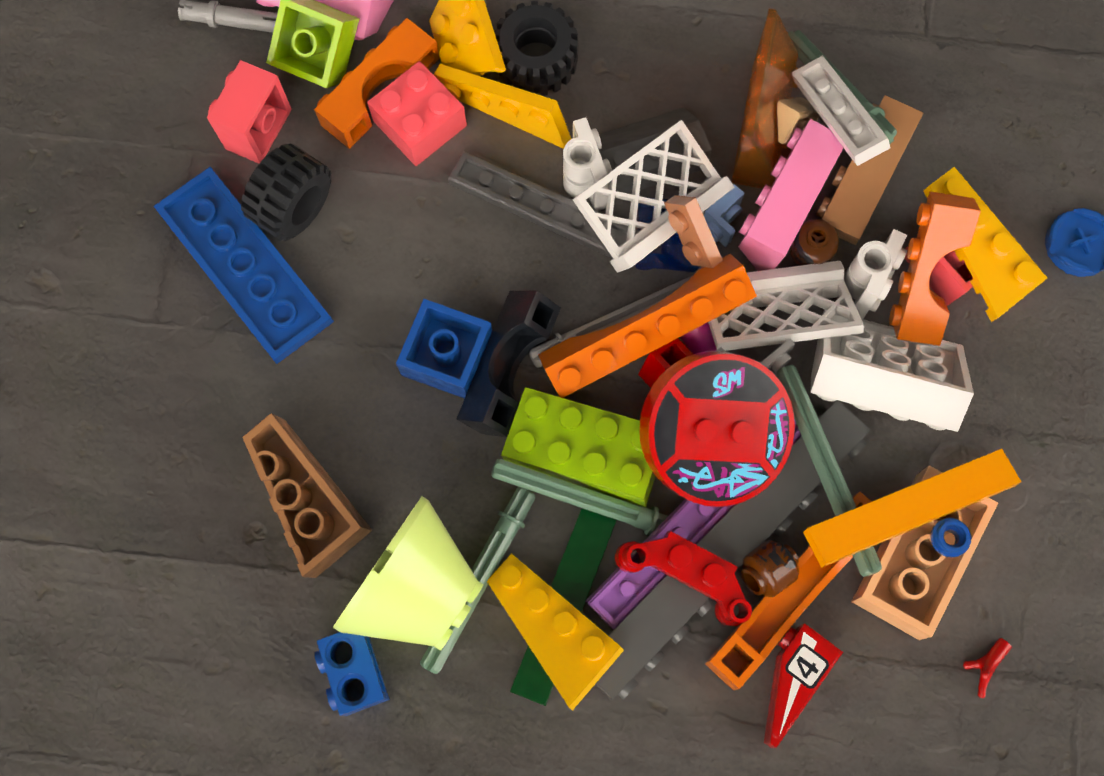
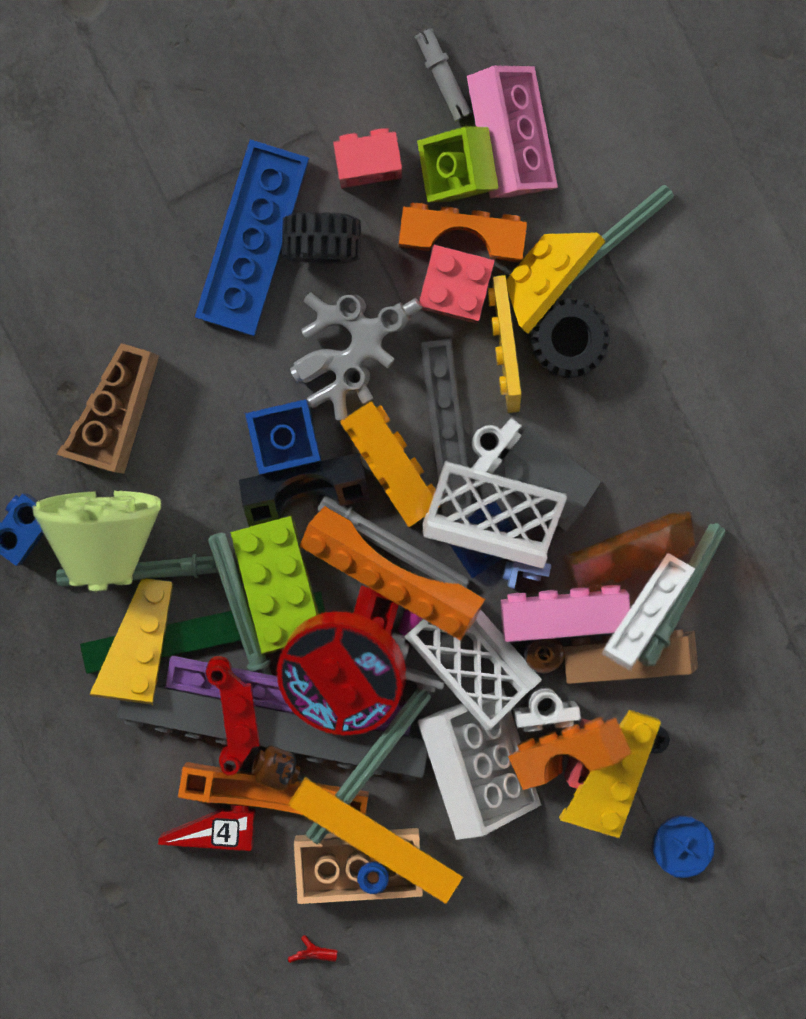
camera: 55 degrees right, 15 degrees up
nougat plate [664,195,723,268] -> none
tan slope [777,97,820,144] -> none
none -> light grey plant [290,292,422,420]
none -> light orange wedge [340,401,440,527]

